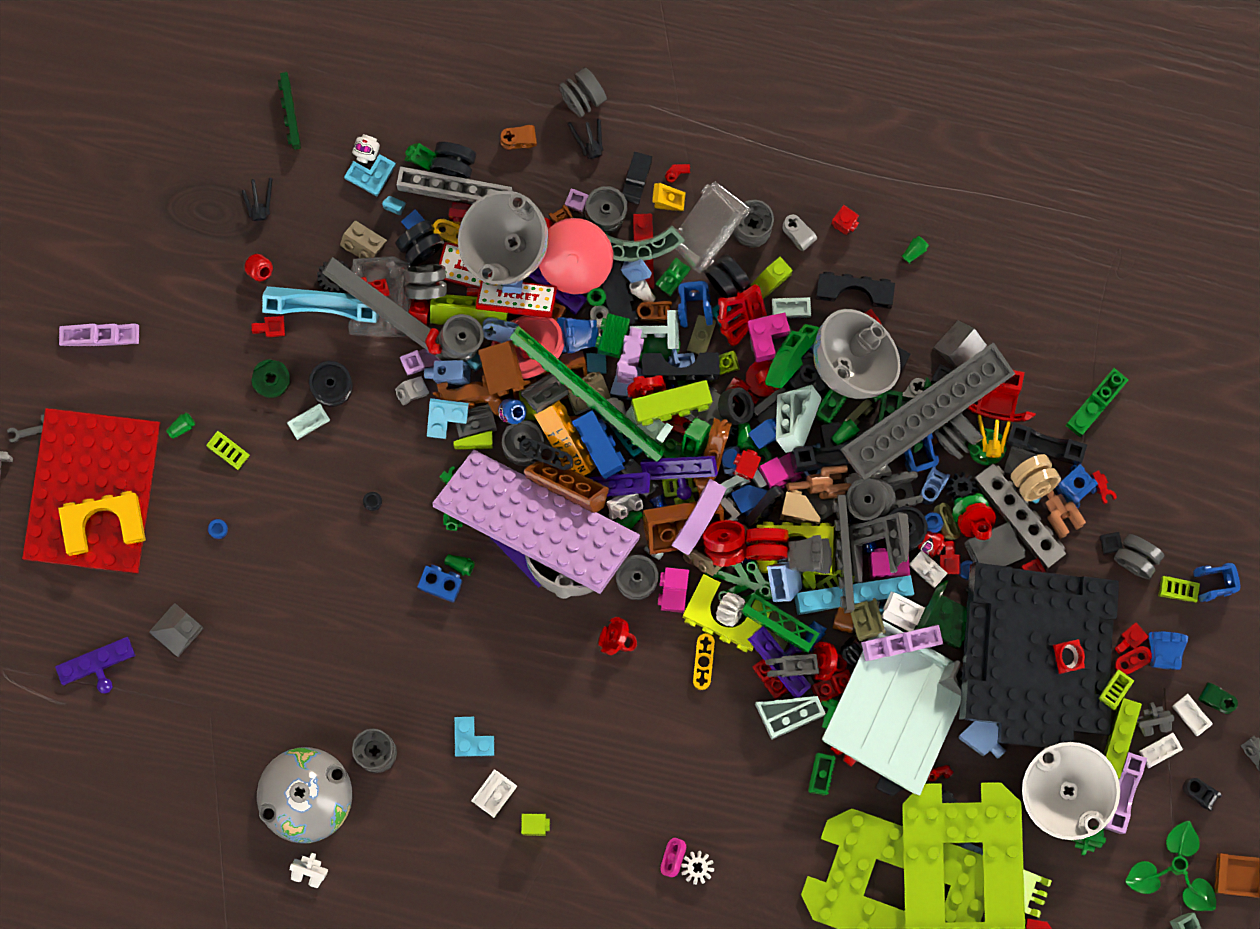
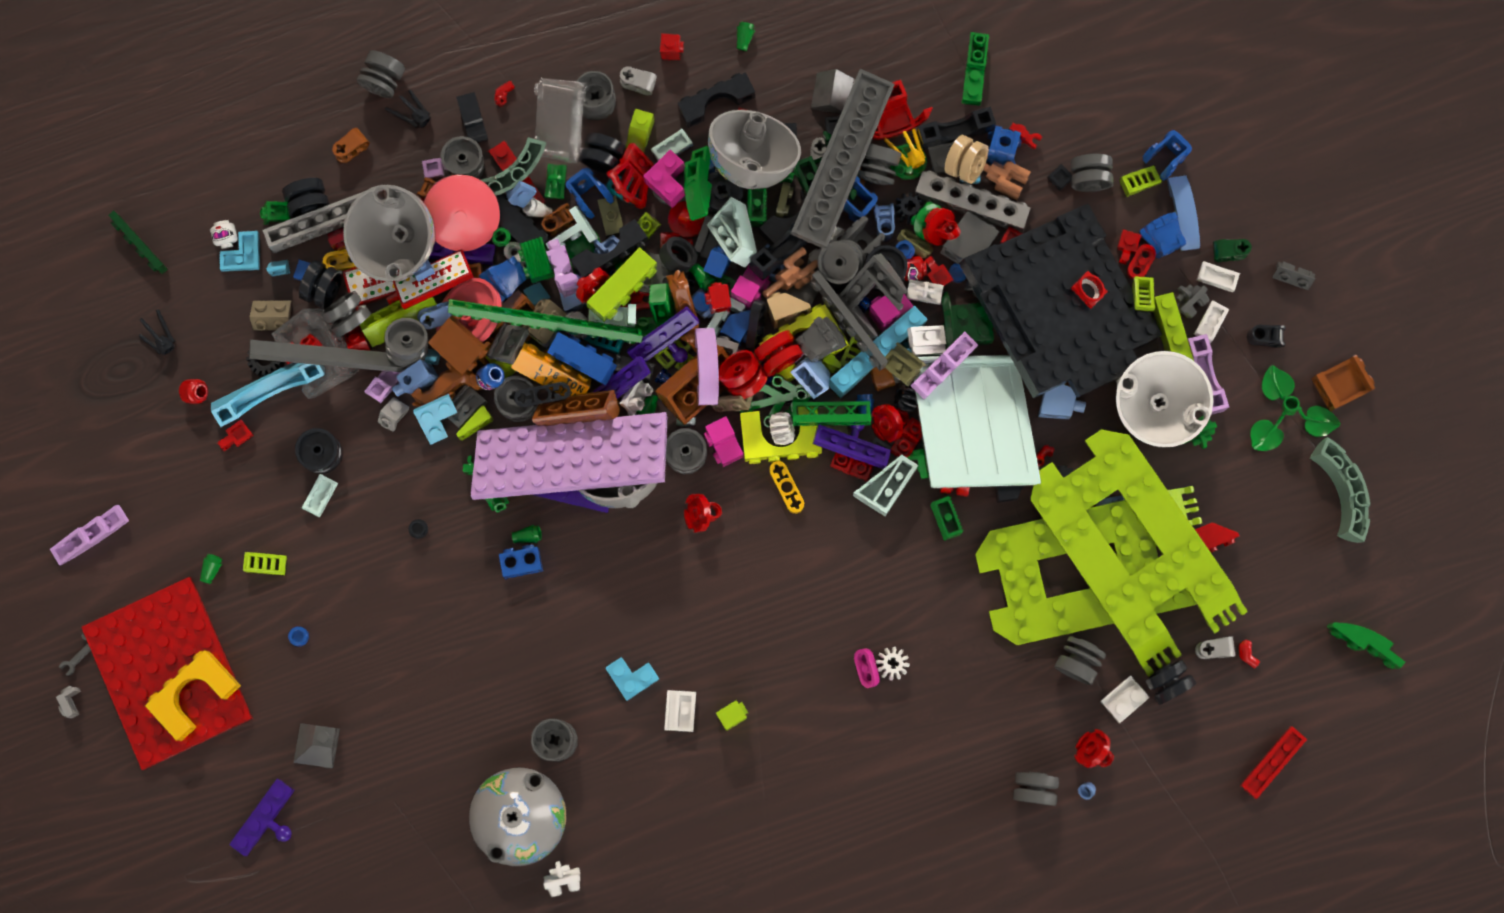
camera: 30 degrees left, 0 degrees up
dark green plate [251,359,290,398] -> none
red arm [425,328,442,355] -> none
yellow slope [652,183,685,211] -> none
dark grey hinge [765,654,819,677] -> none
green cone [831,419,860,445] -> none
dark grey slope [938,661,963,696] -> none
none -> medium blue slope [1167,176,1200,251]

